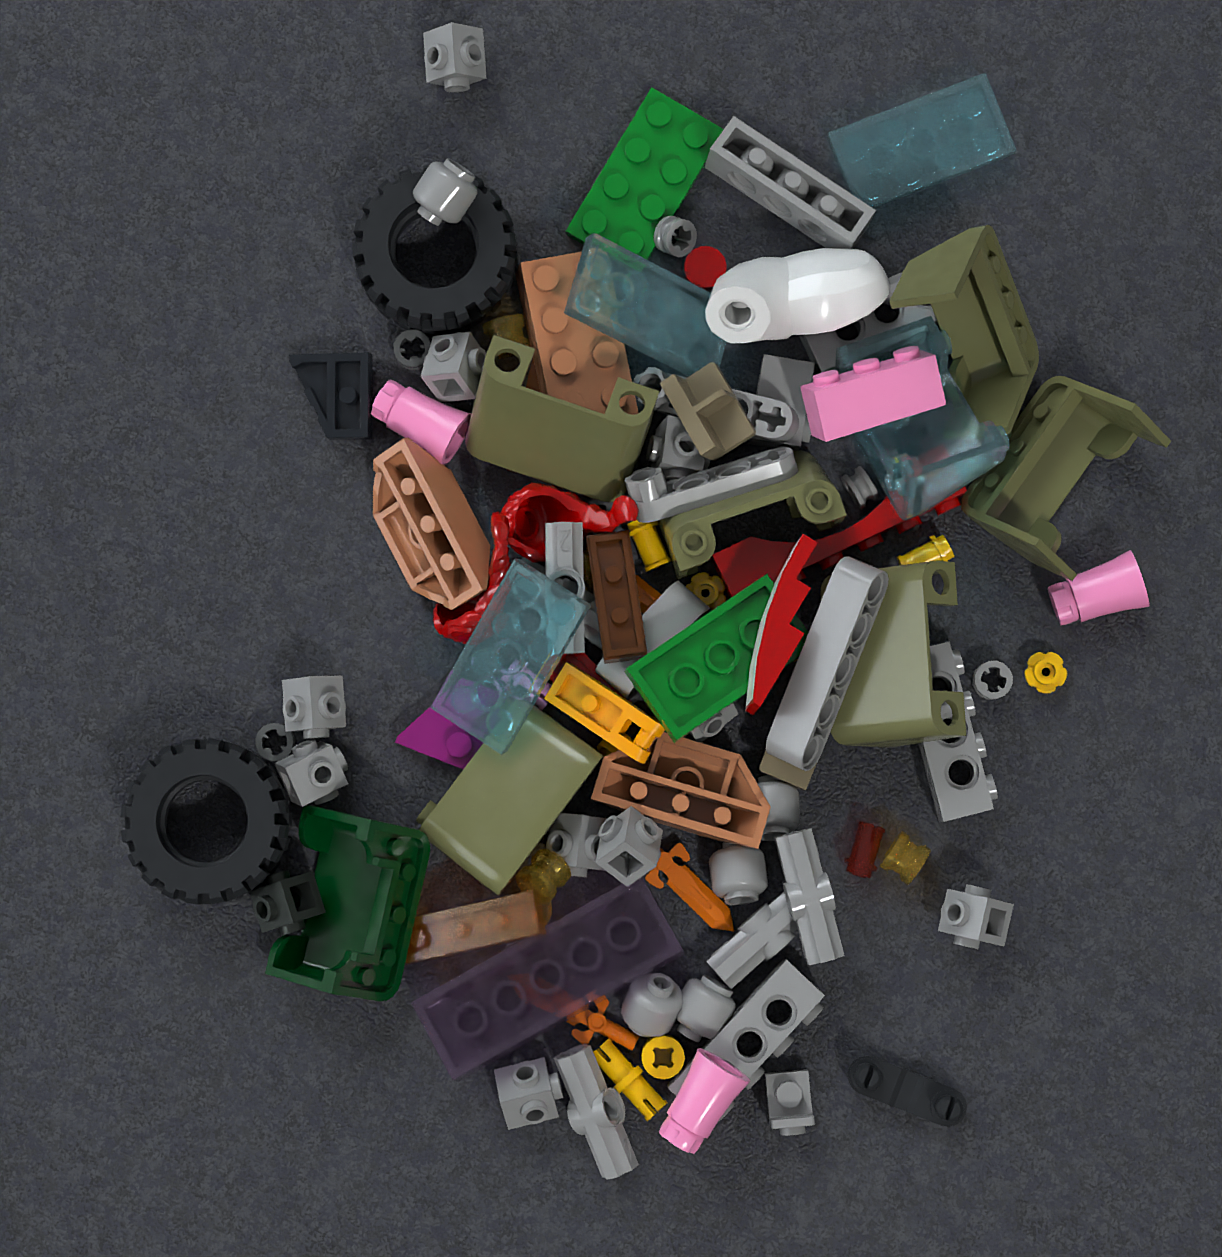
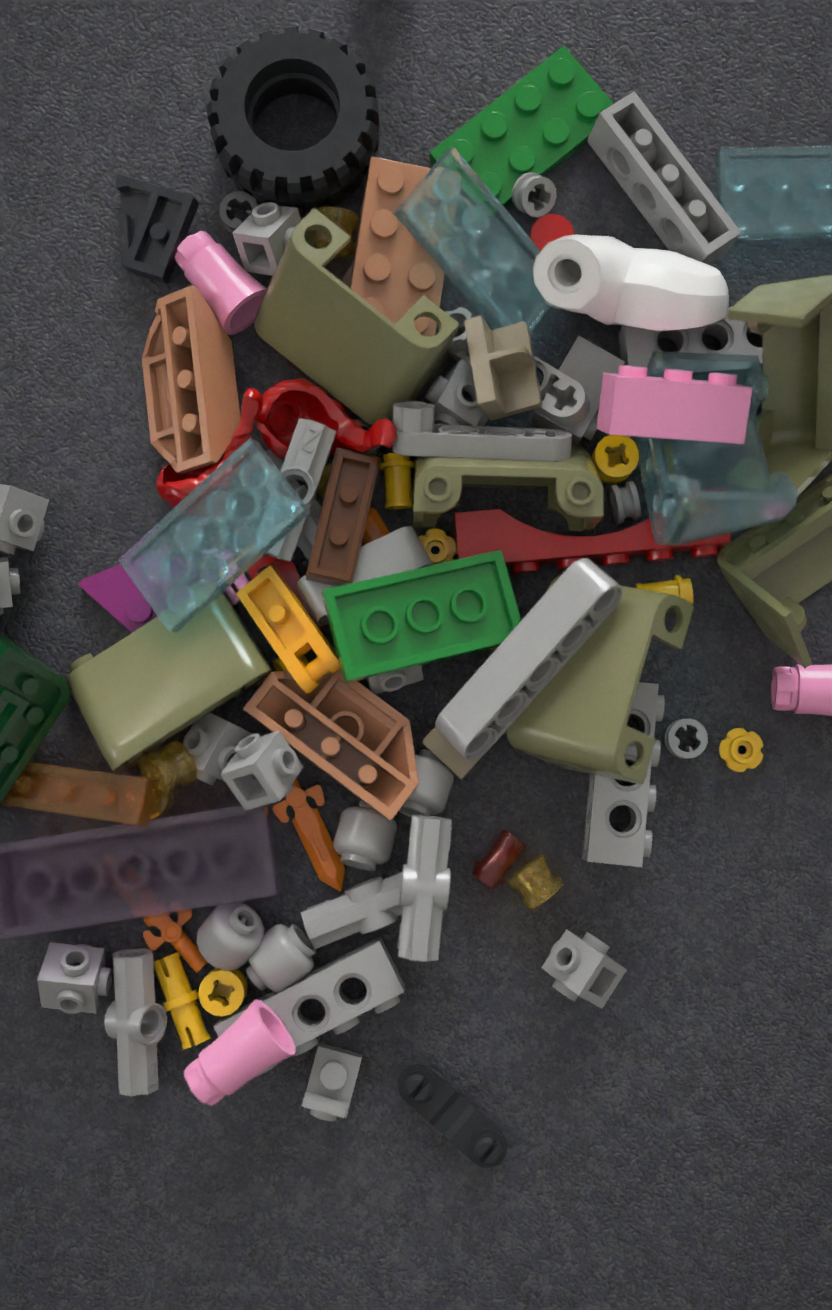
camera: 20 degrees right, 0 degrees up
light grey head [413,158,477,226] -> none
red slope [745,534,818,715] -> none
none -> yellow wheel [591,434,639,484]

